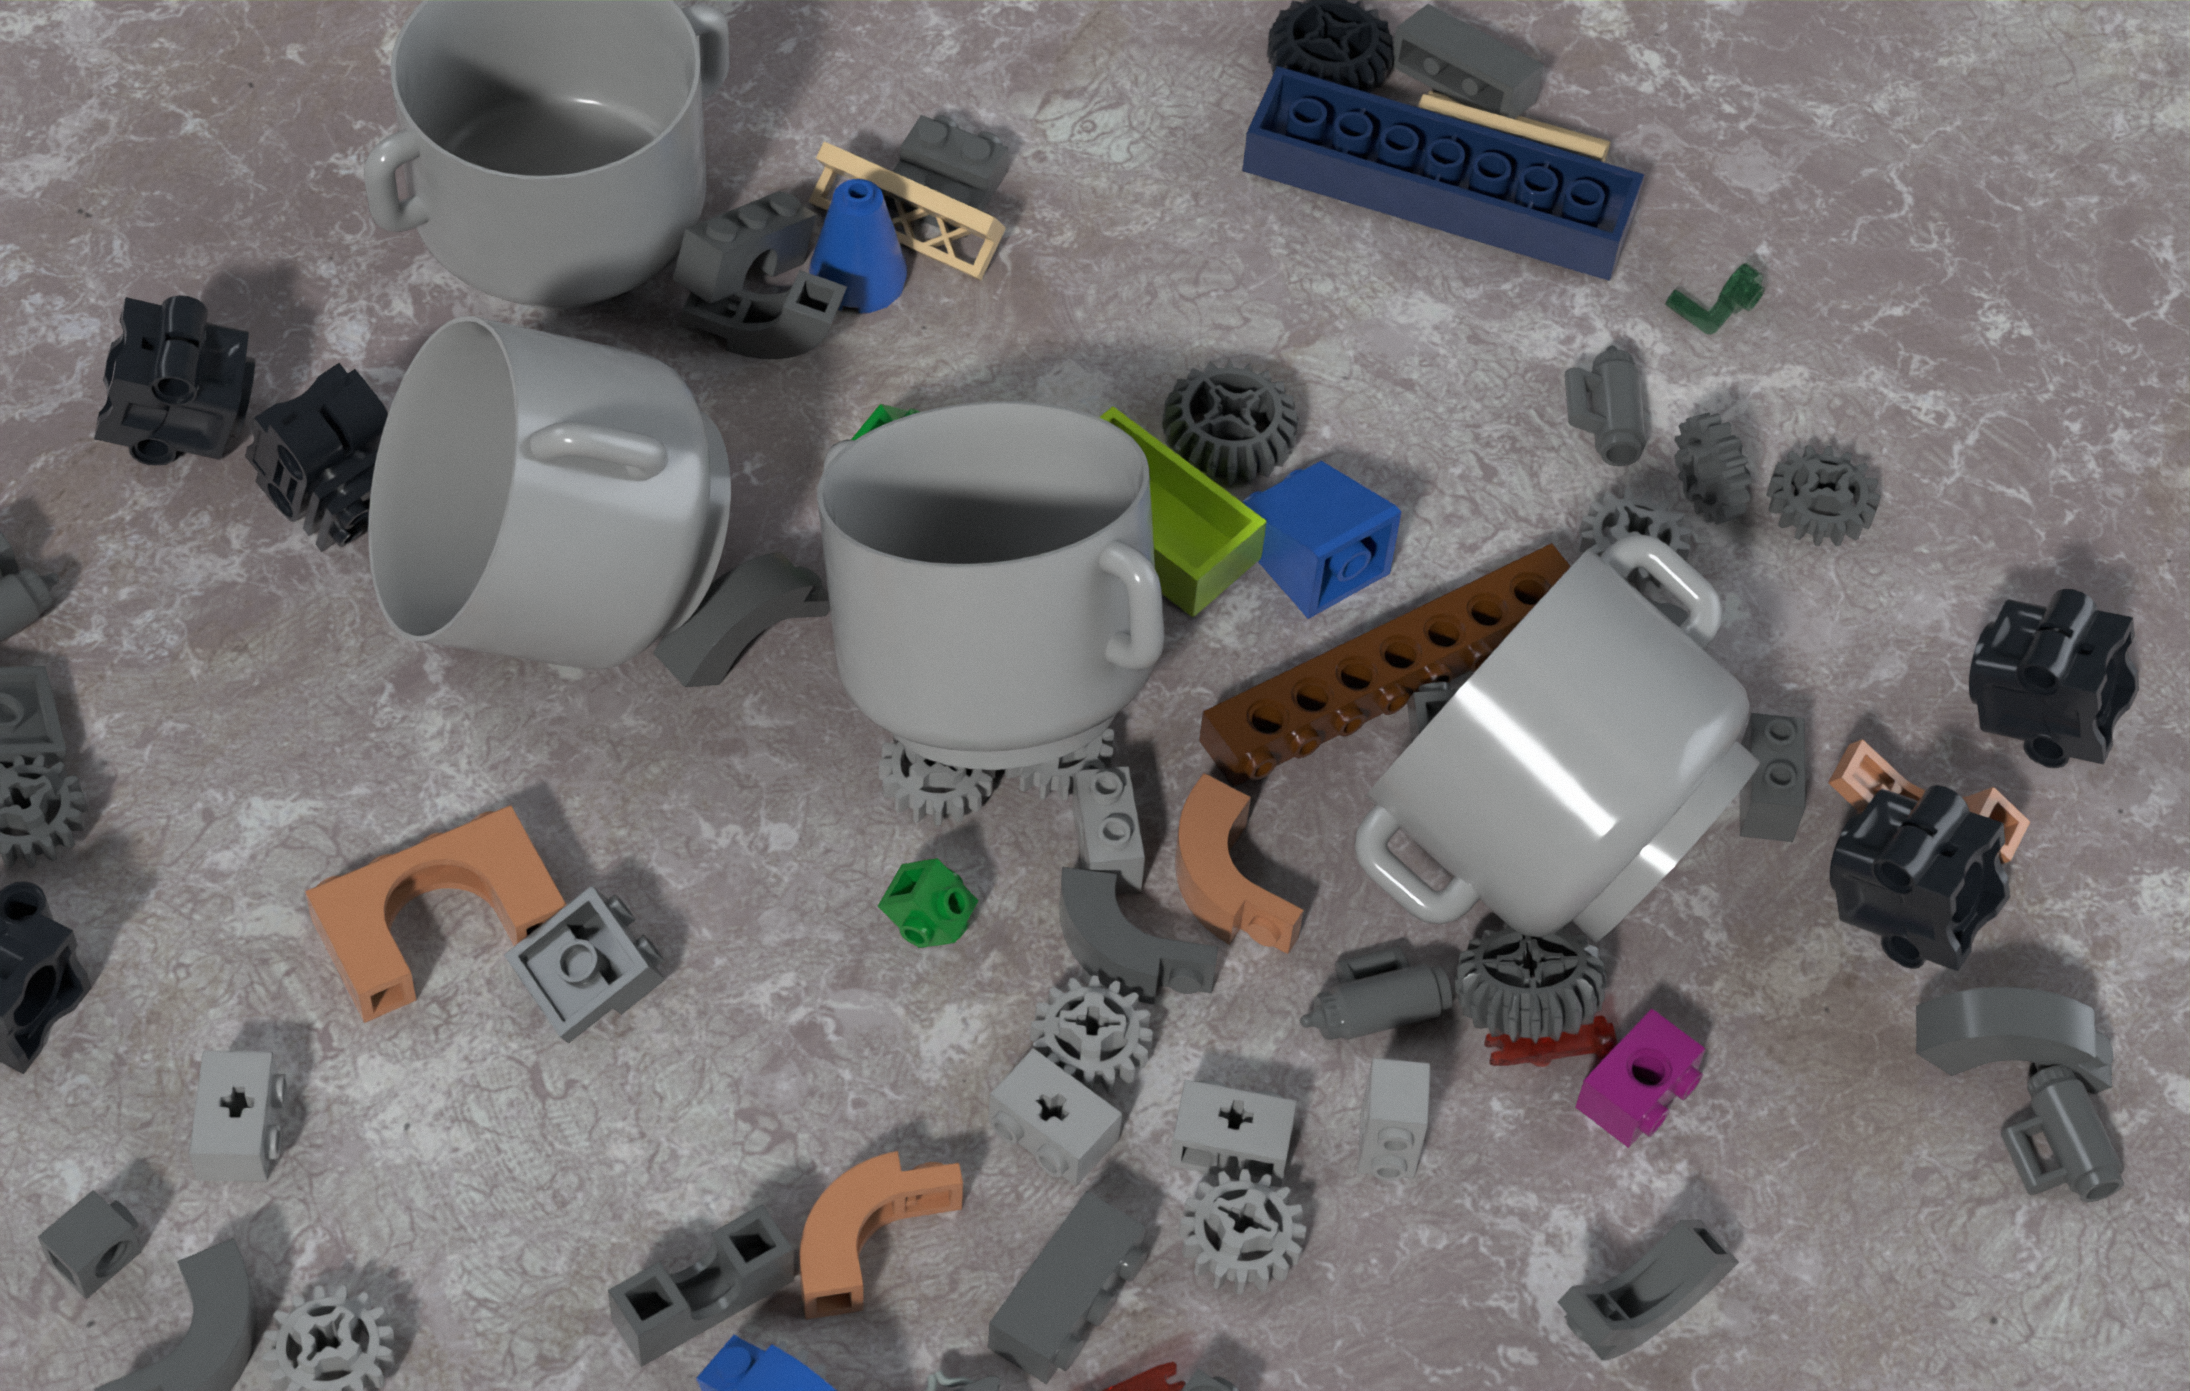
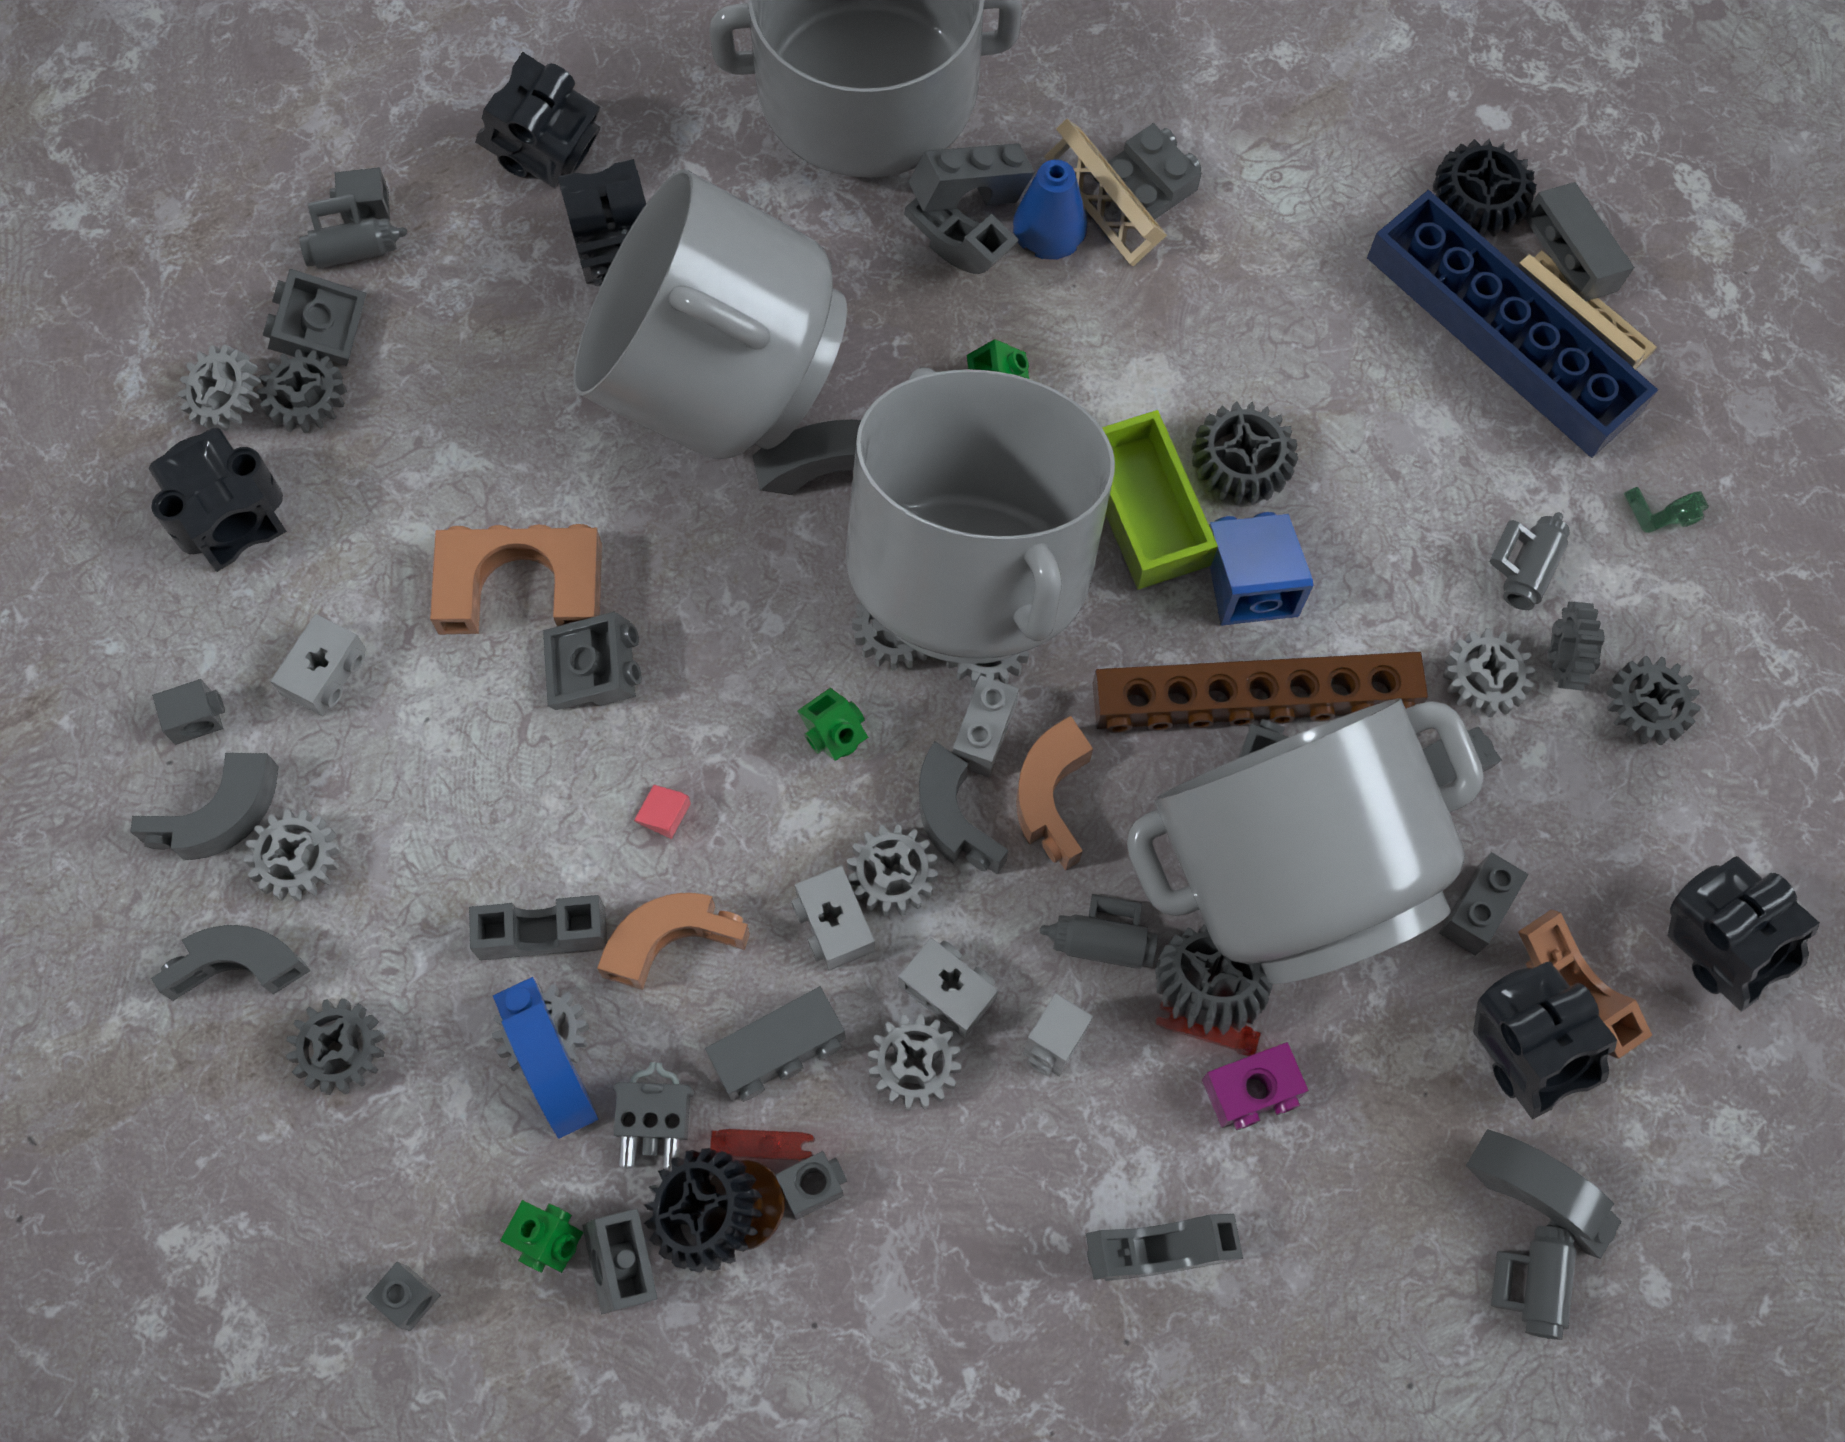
camera: 30 degrees right, 15 degrees up
none -> coral slope [634,785,691,839]

